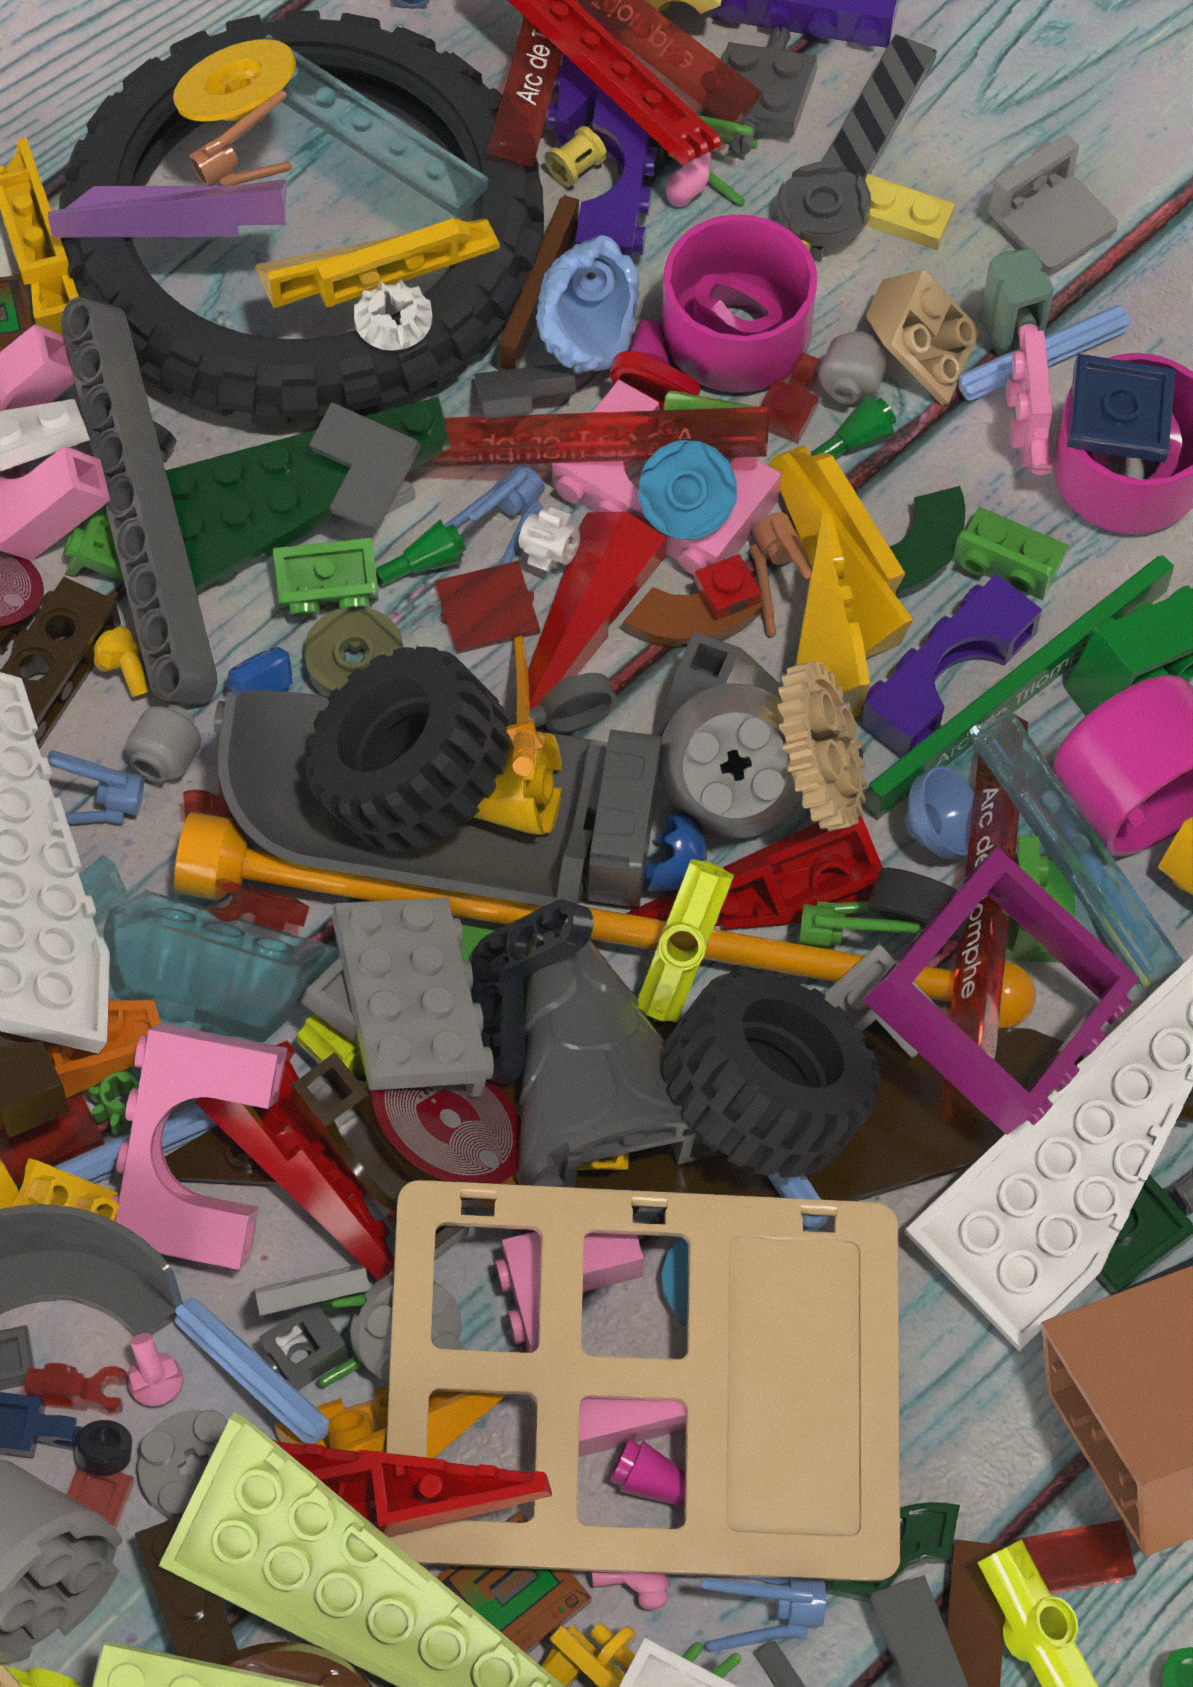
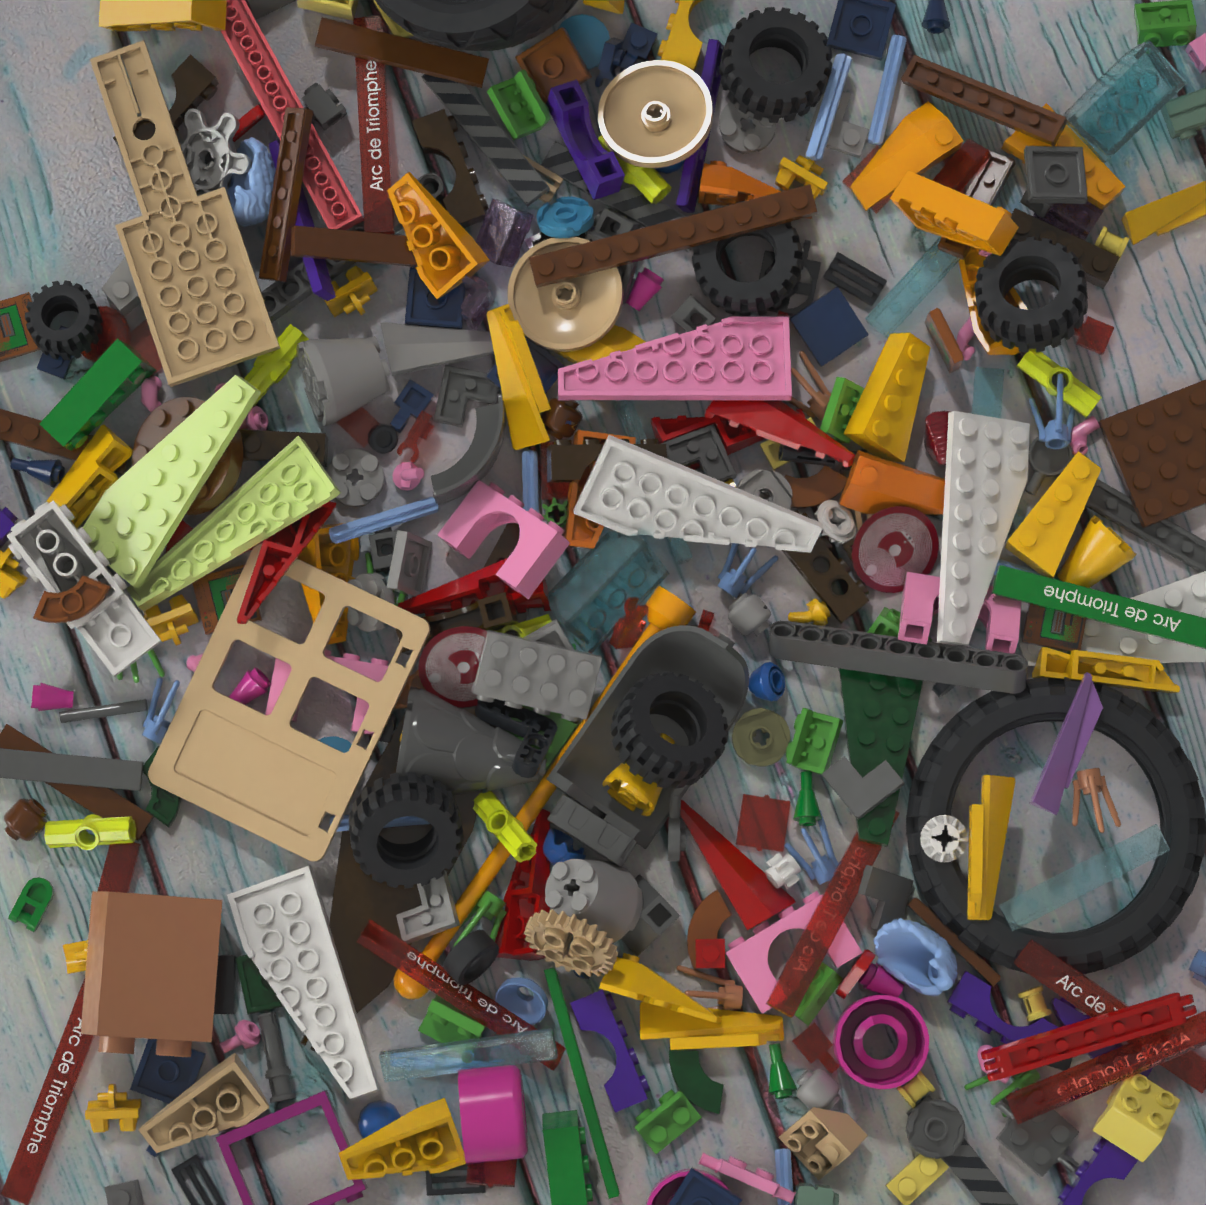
camera: 120 degrees right, 20 degrees up
yellow hips [10,1159,119,1221] -> none
yellow hat [173,39,296,121] -> none
light orange sword [506,635,543,776] -> none
dark azure tile [638,440,738,540] -> none
magenta window [862,847,1139,1135] -> none

